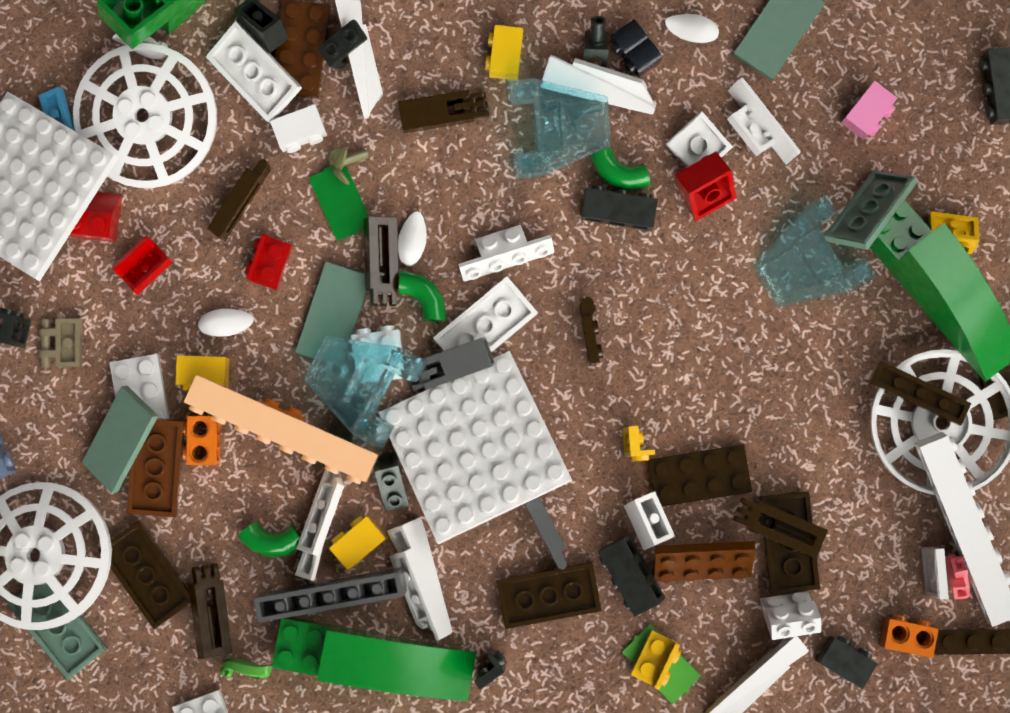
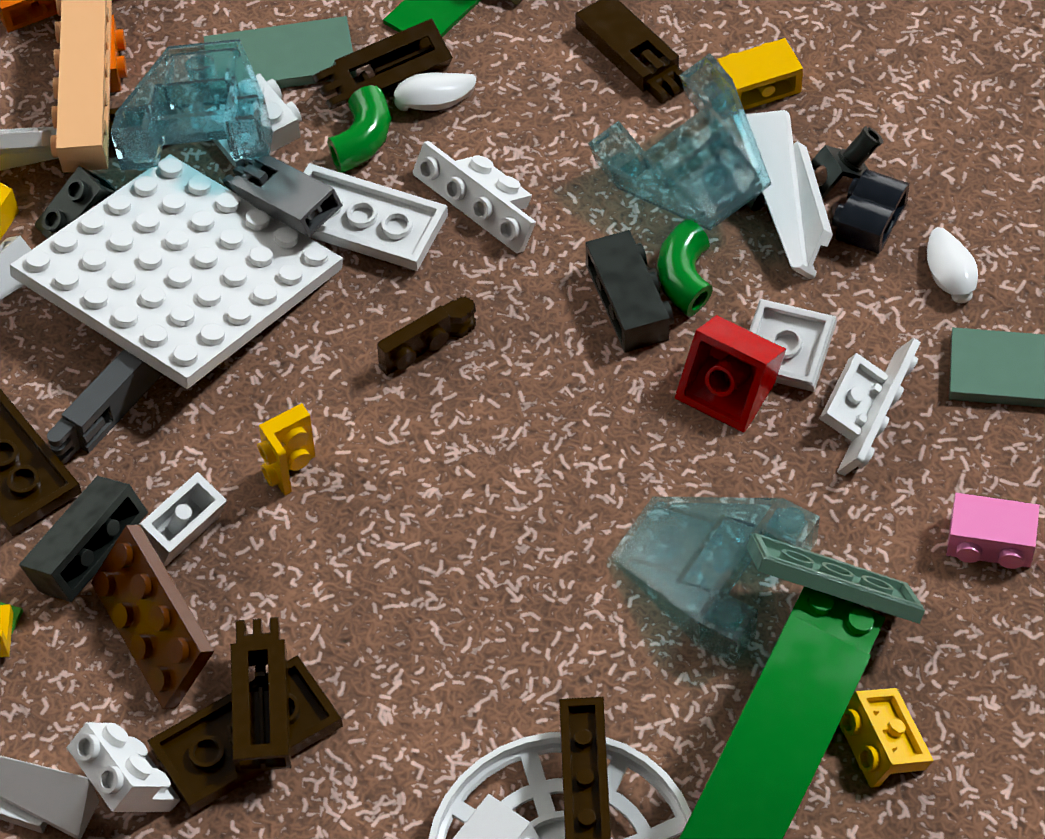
camera: 65 degrees right, 30 degrees down
dark brown plate [648,444,752,507] -> none

